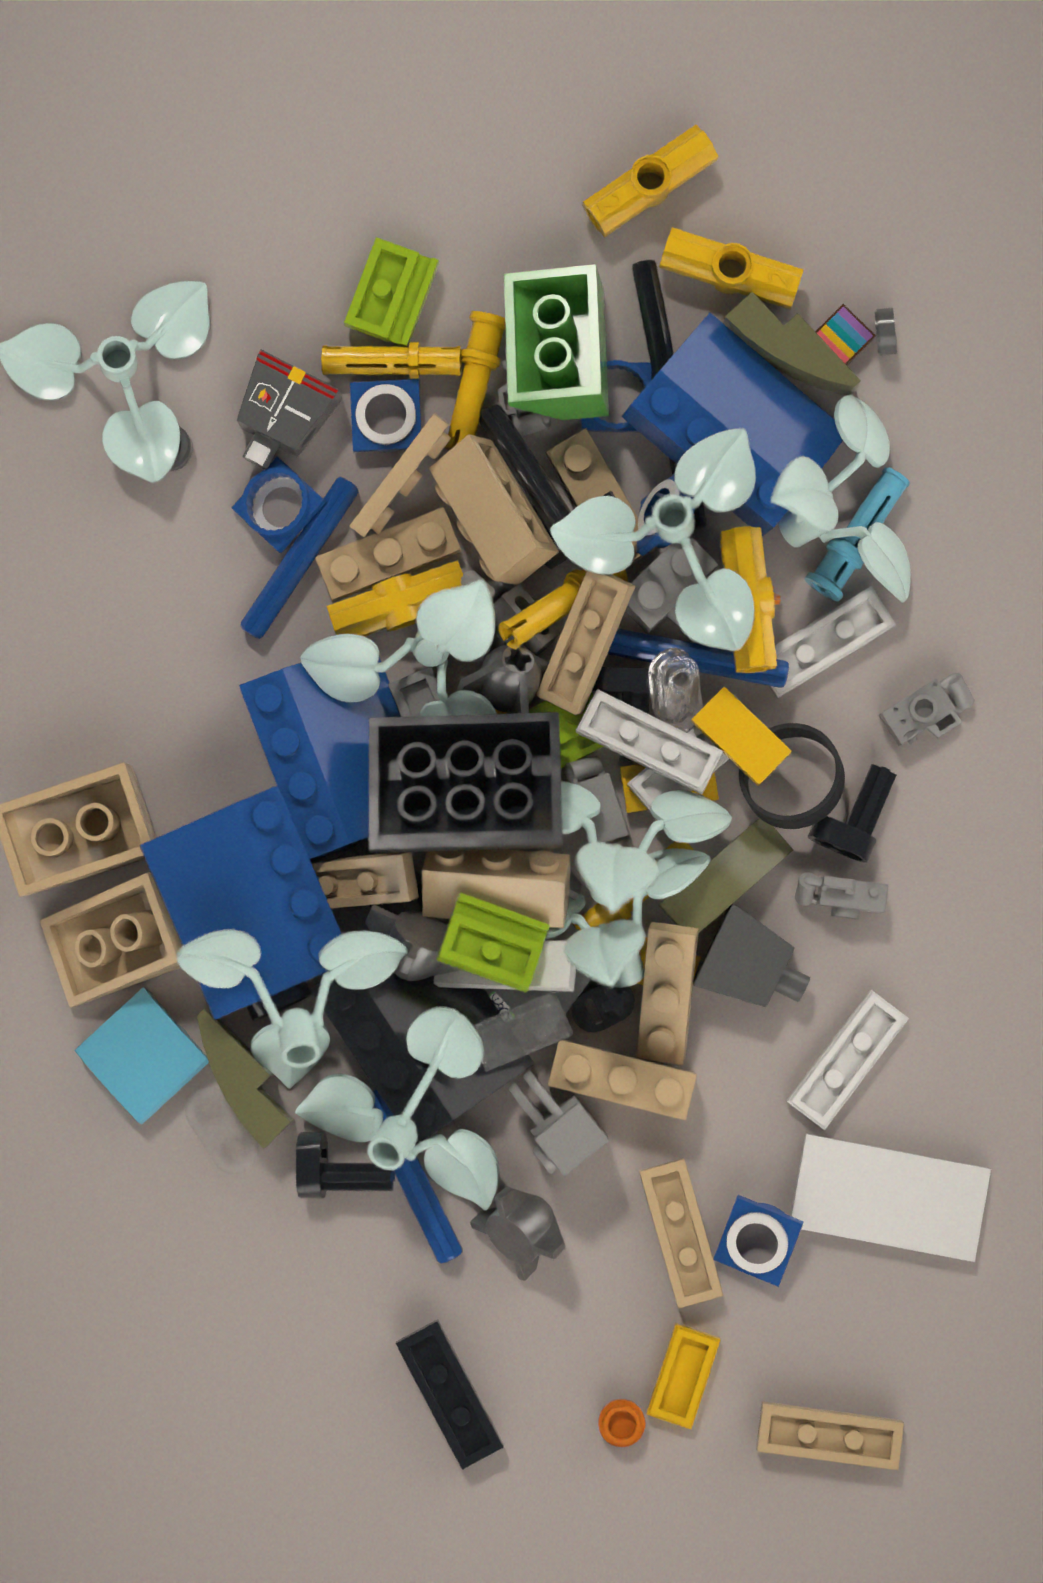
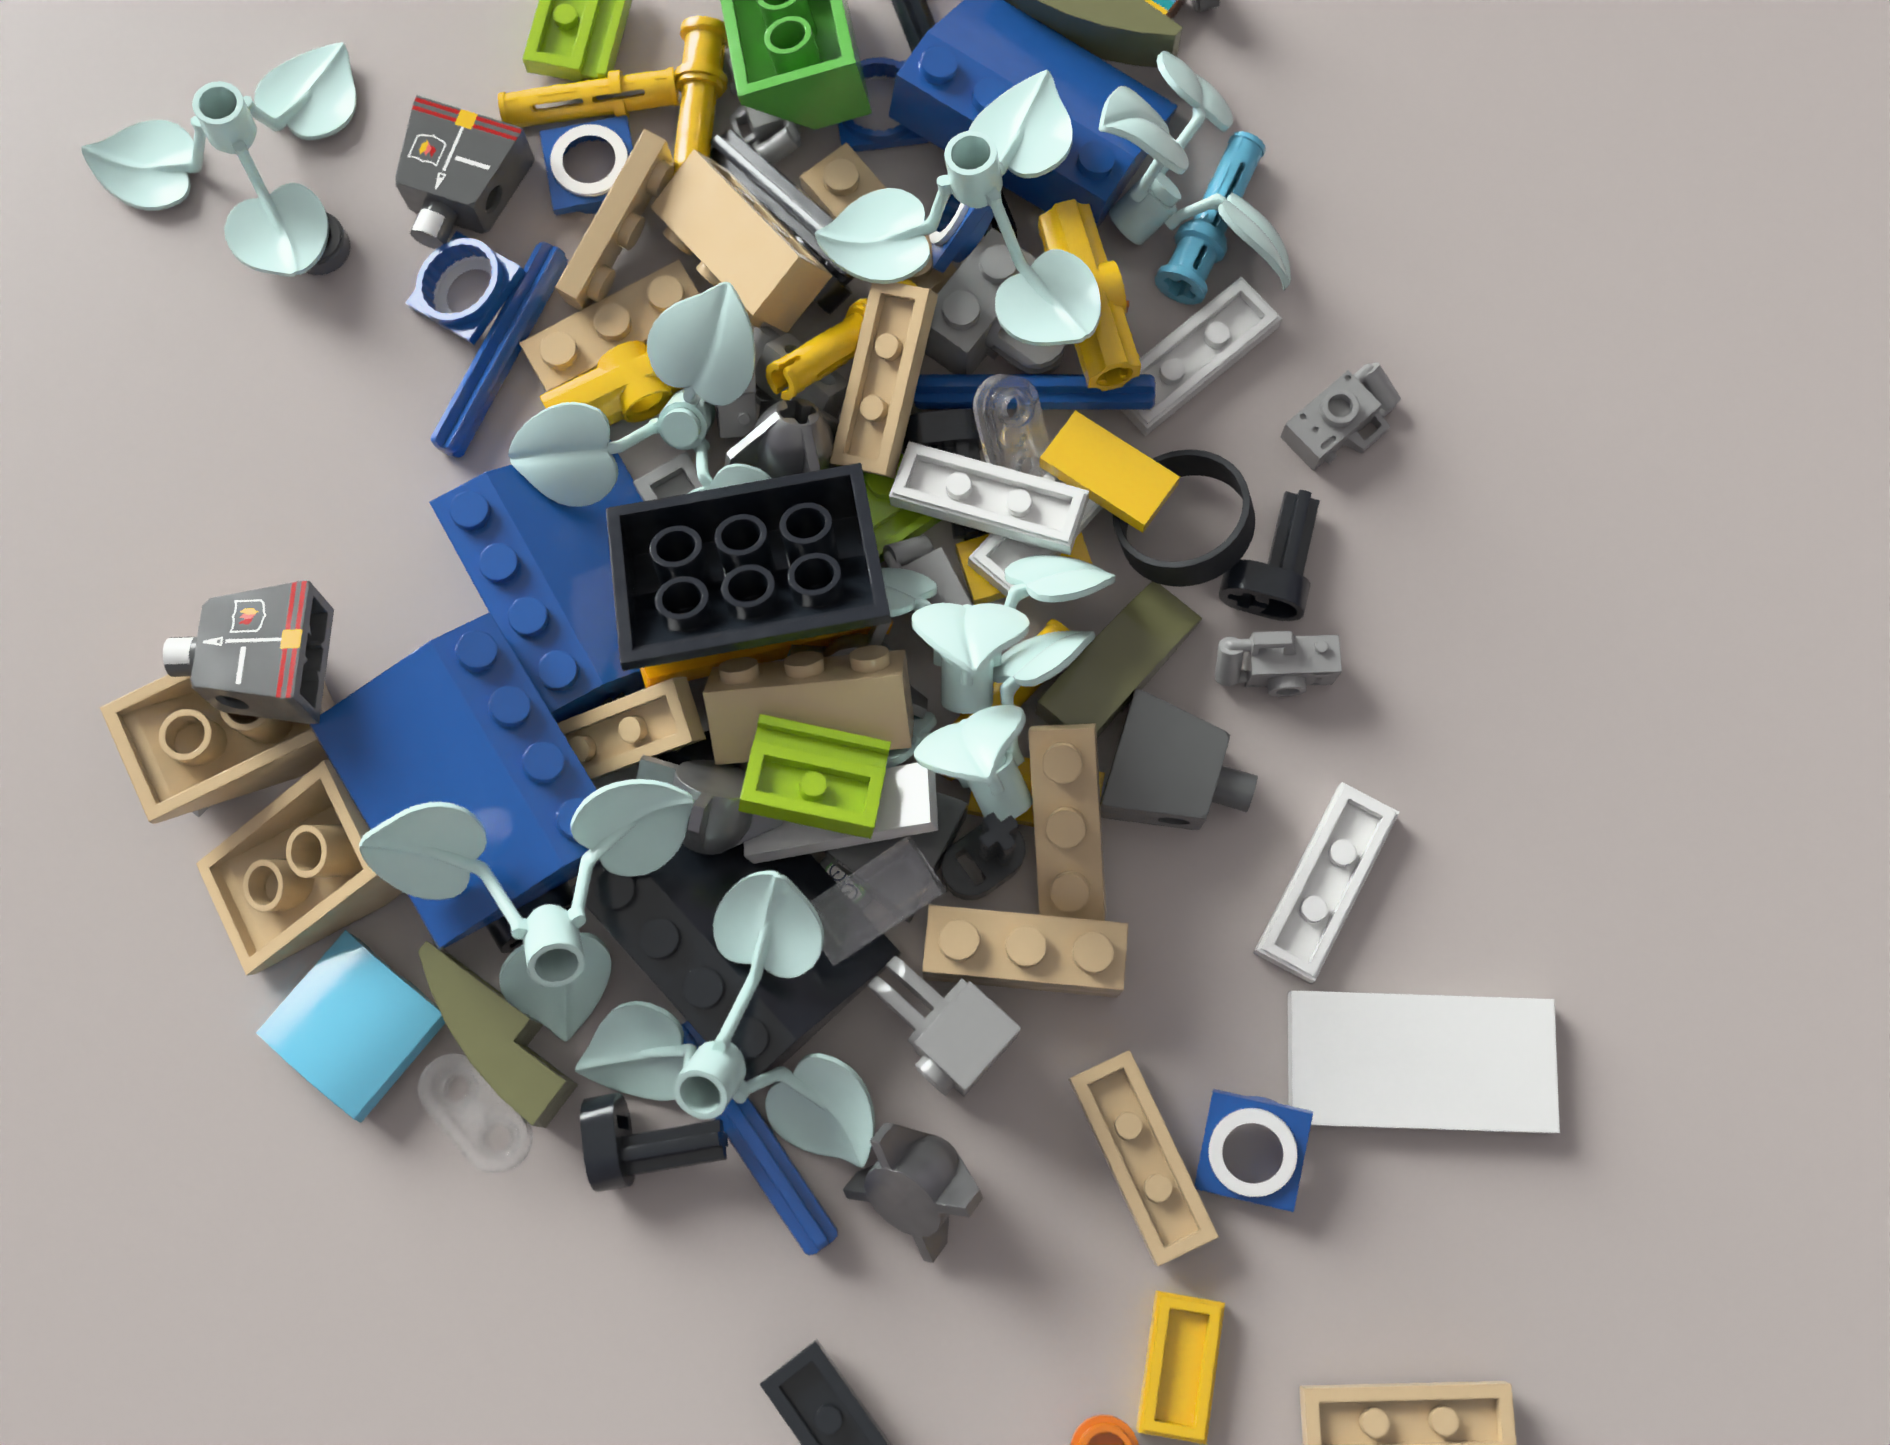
camera: 15 degrees left, 10 degrees down
none -> torso [163,581,334,724]

